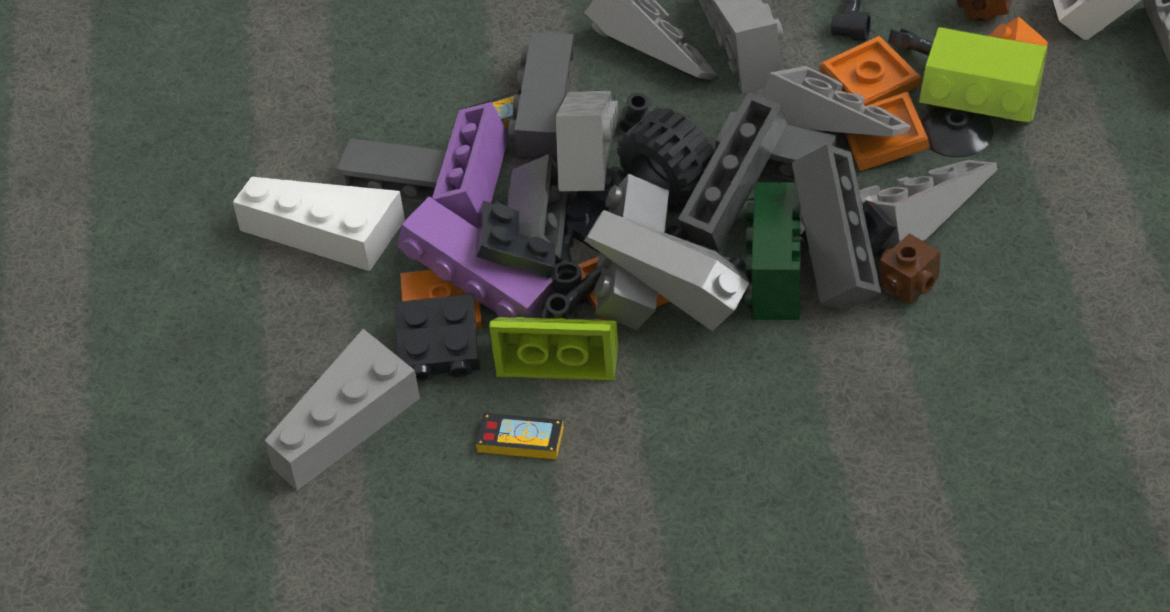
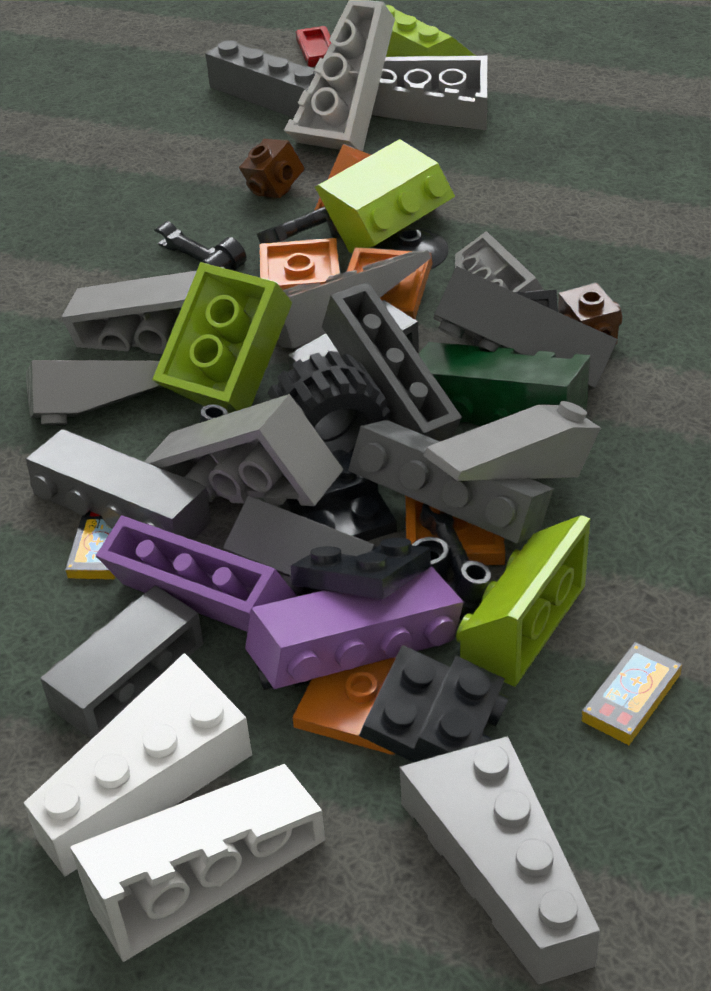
camera: 65 degrees left, 5 degrees down
none -> white wedge [70,764,325,962]
none -> lime slope [152,262,292,414]

